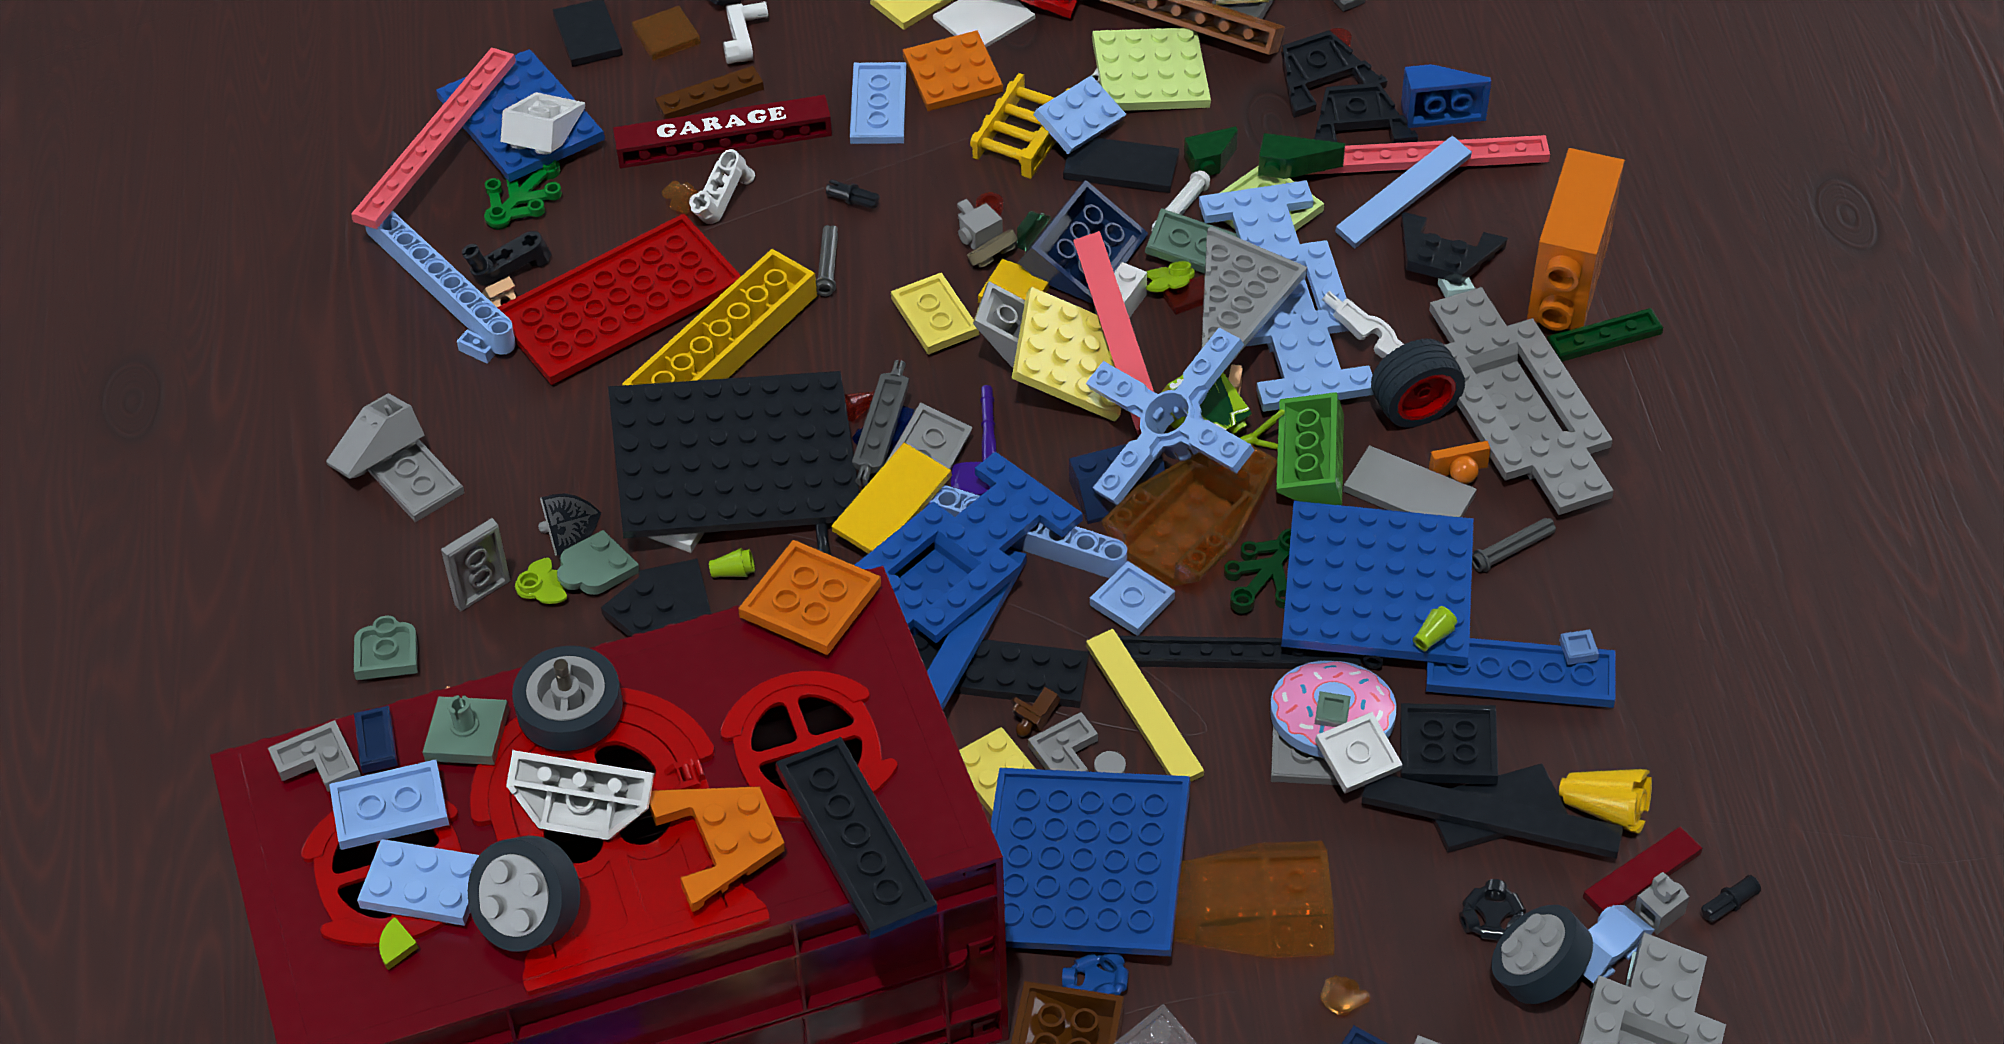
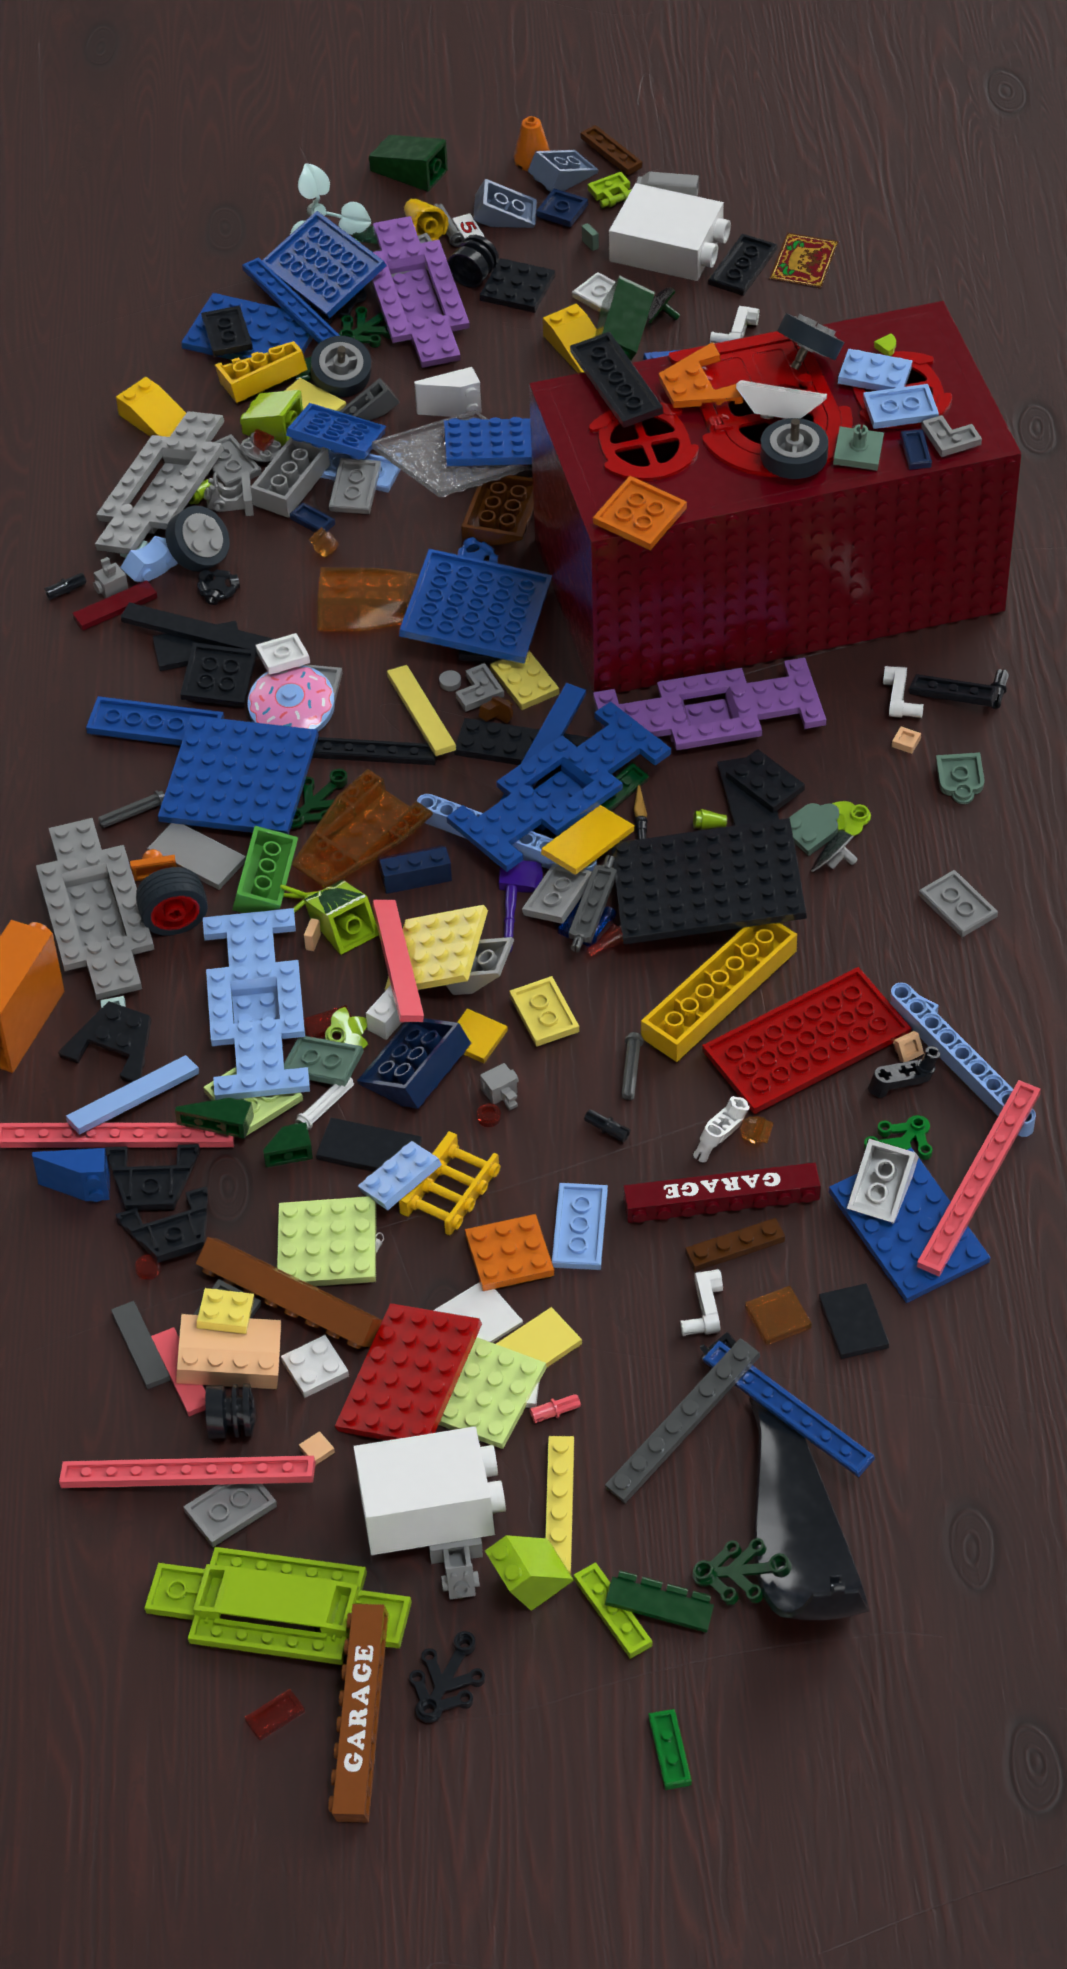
camera: 175 degrees left, 0 degrees up
light grey slope [326,393,425,479] -> none
light grey tile [441,518,511,612] -> none
dark tan plate [967,229,1018,267] -> none
clear green tile [1017,211,1051,251] -> none
light blue piece [1086,328,1255,506] -> none
light blue plate [1090,561,1175,636] -> none
light grey wing [1201,226,1307,367] -> none
sand green tile [1314,691,1351,727] -> none
white piece [1322,291,1404,358] -> none
lime cone [1413,606,1457,651] -> none
medium blue tile [1559,629,1599,665] -> none
yellow cone [1559,769,1652,833] -> none

